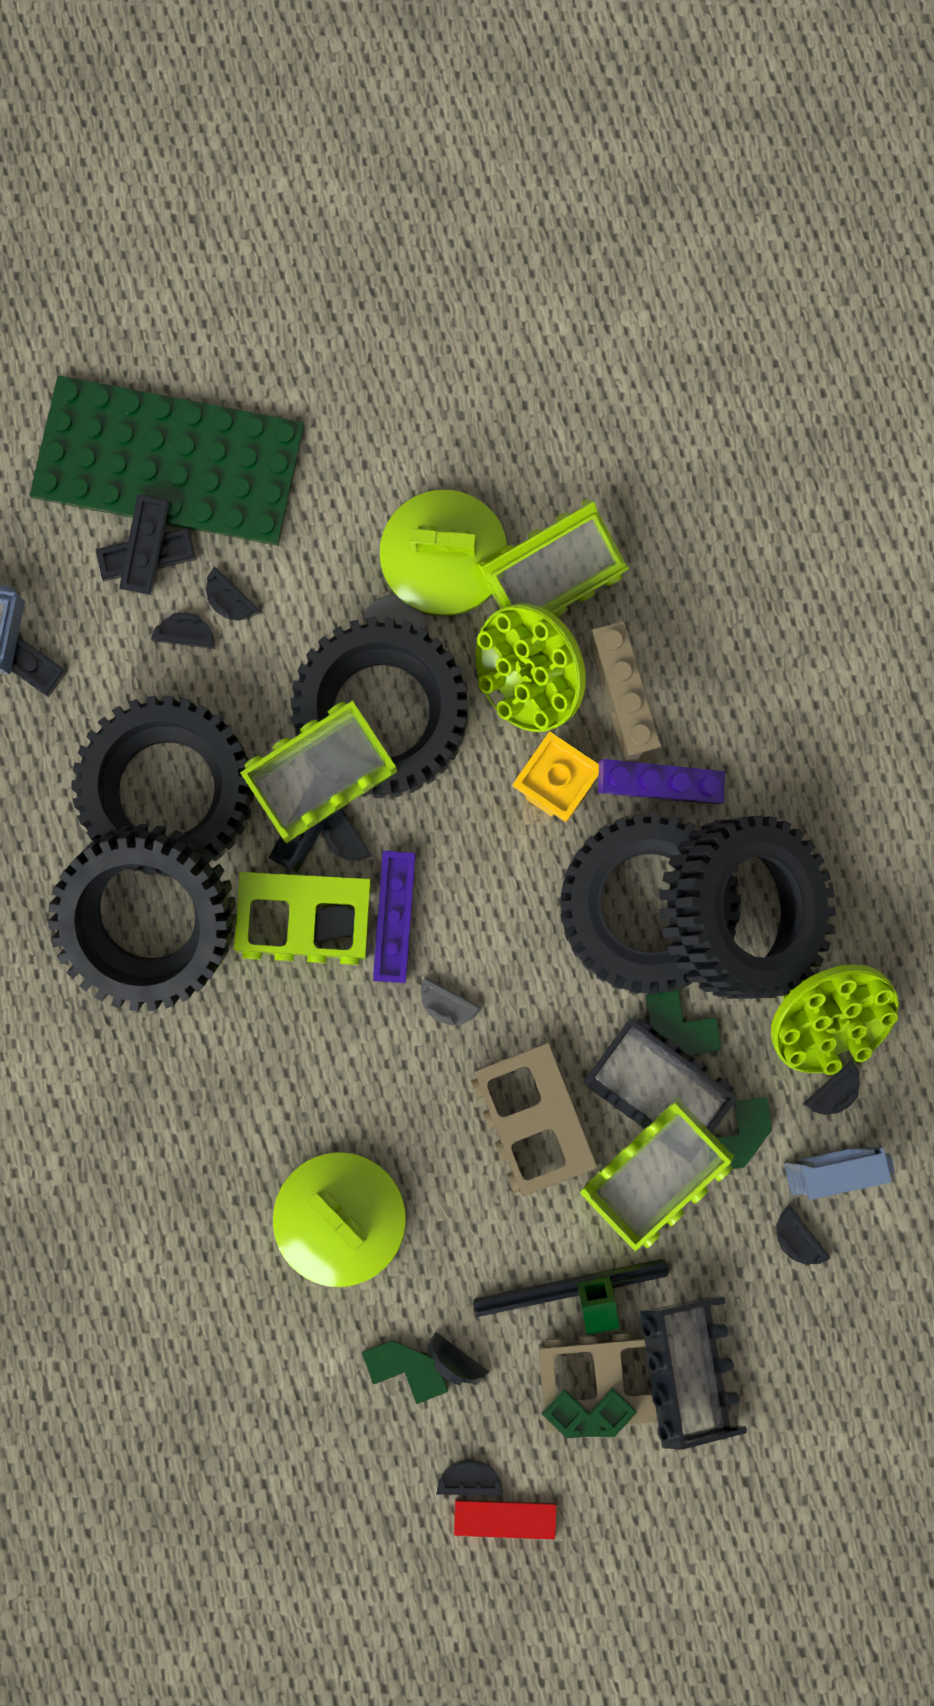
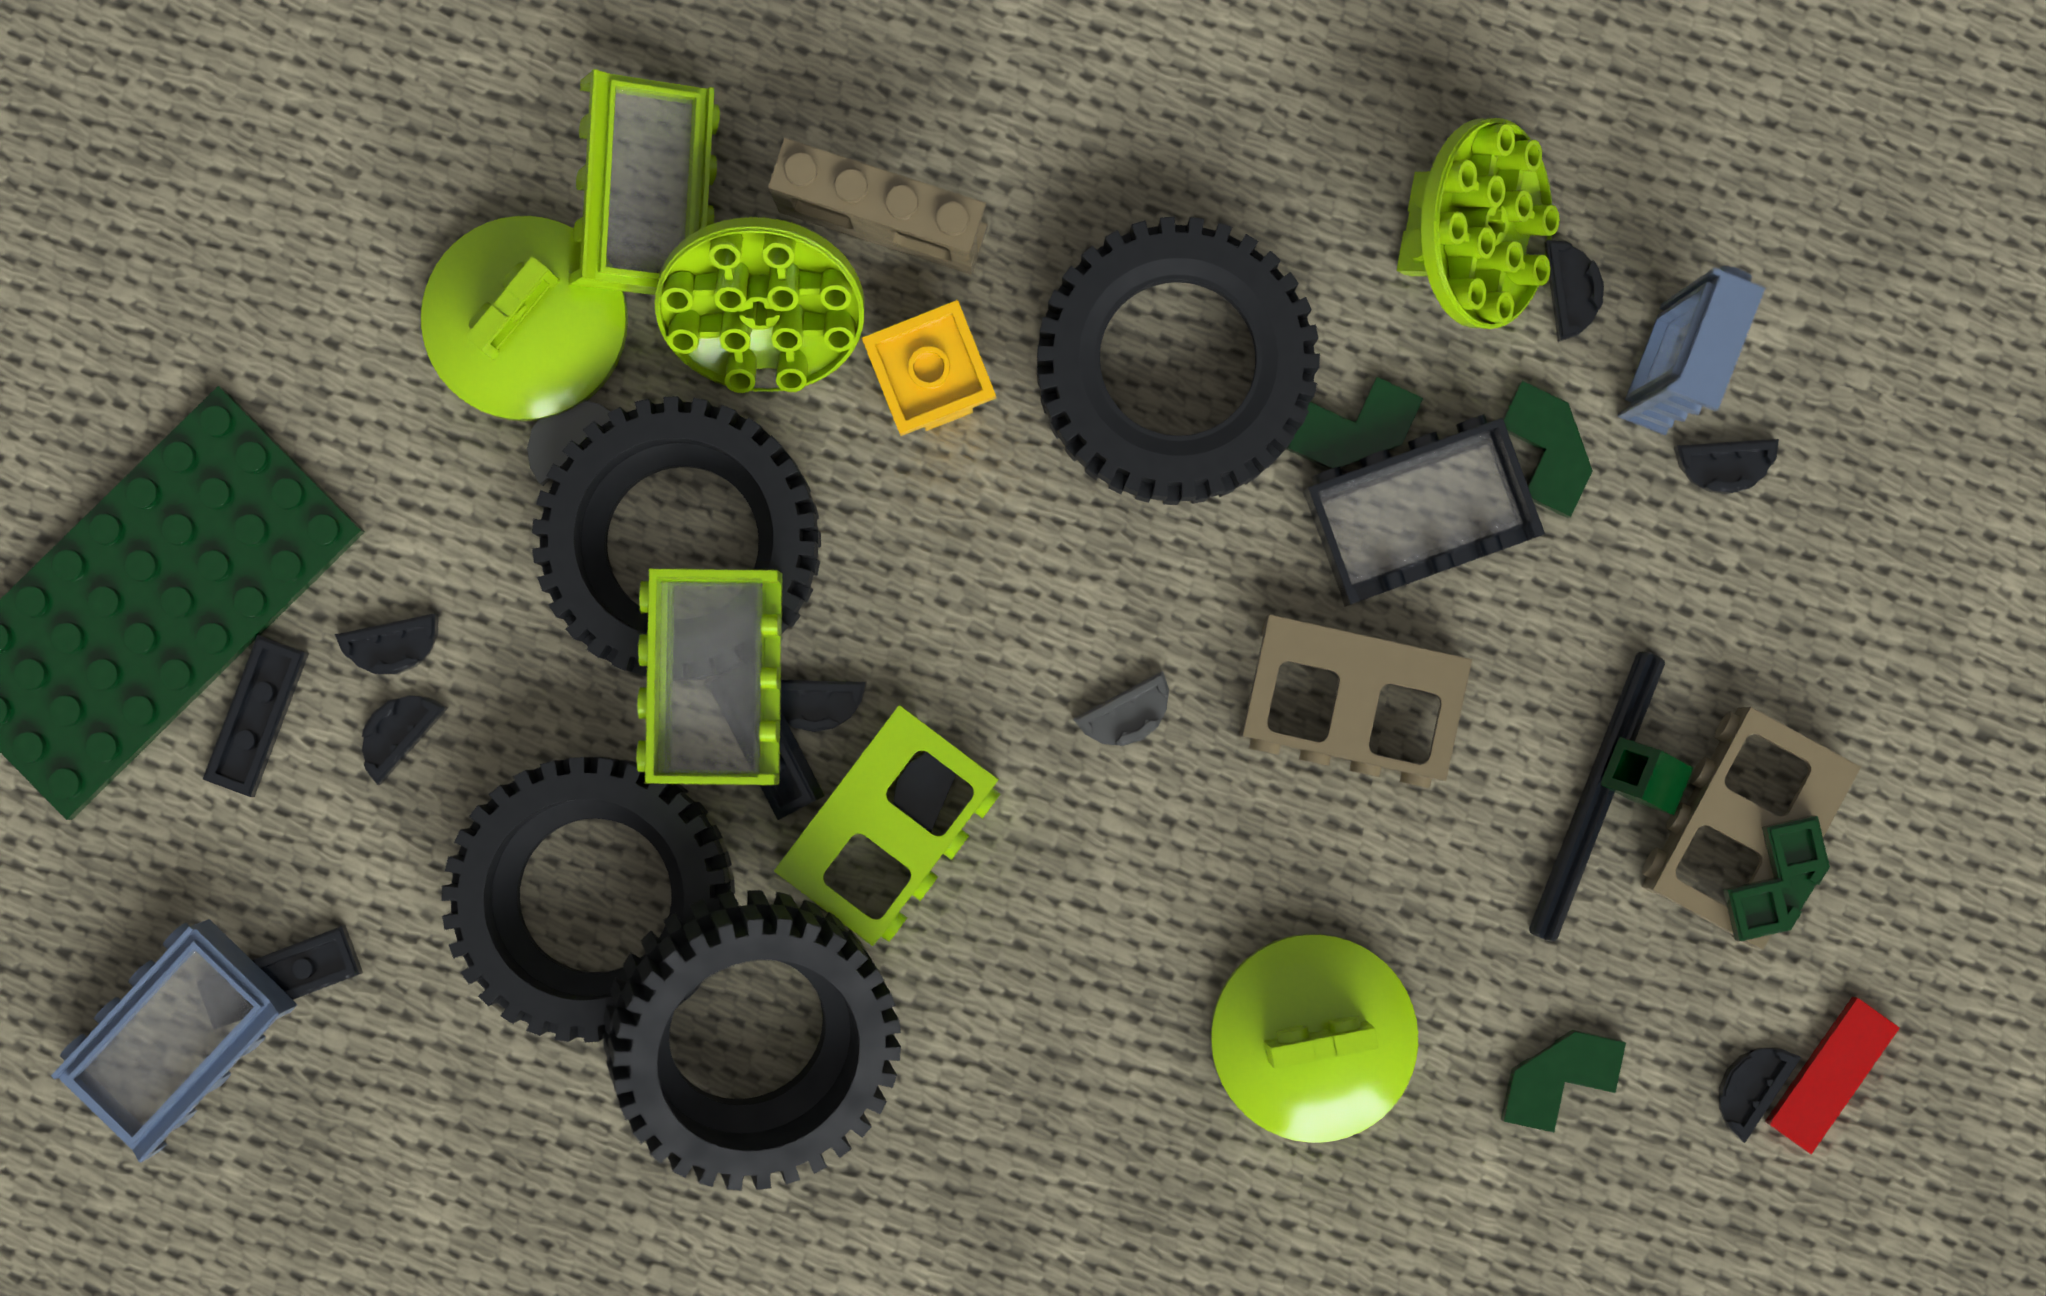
camera: 65 degrees left, 5 degrees up
black tile [119,494,170,596] -> none
dark purple plate [373,851,416,984] -> none
black tile [428,1332,490,1385] -> none
clear window [579,1097,735,1252] -> none
dark purple plate [598,759,725,805] -> none
window [640,1297,747,1450] -> none
black tyre [659,815,836,999] -> none

